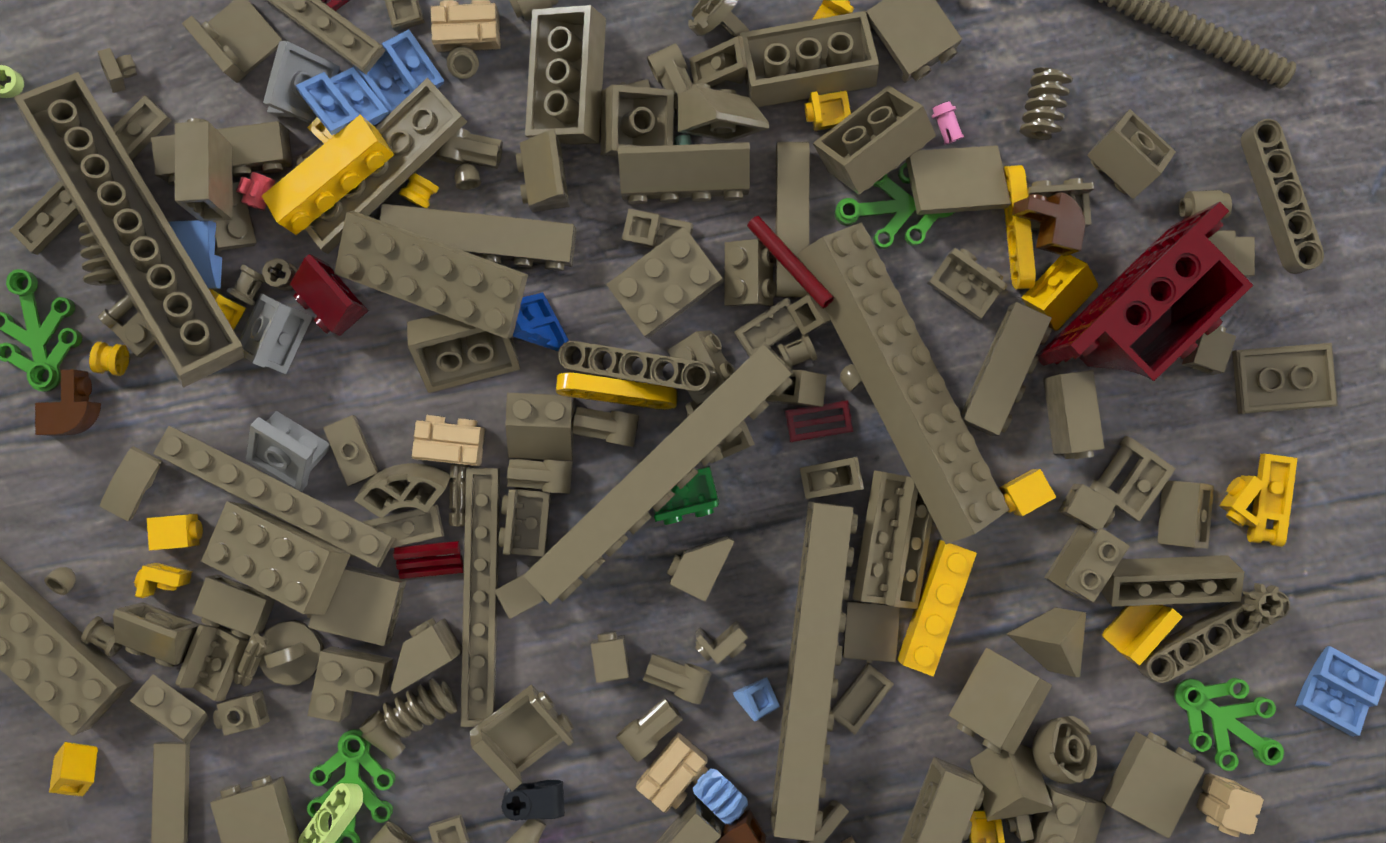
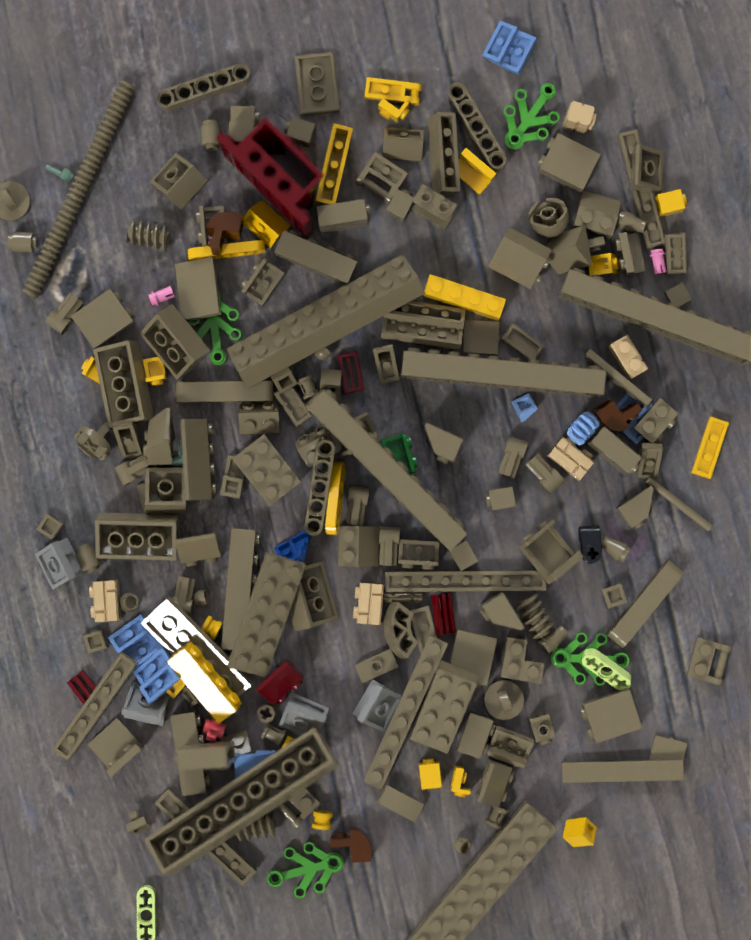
camera: 90 degrees left, 0 degrees up
dark tan brick [130,674,209,745] -> none
dark tan axle [233,633,268,687] -> none
dark tan bracket [695,620,748,664] -> none
dark red piece [747,216,834,309] -> none
yellow brick [999,469,1056,516] -> none
dark tan slope [1007,607,1086,677] -> none
dark tan gear [1240,583,1287,625] -> none
none -> yellow brick [314,123,353,206]

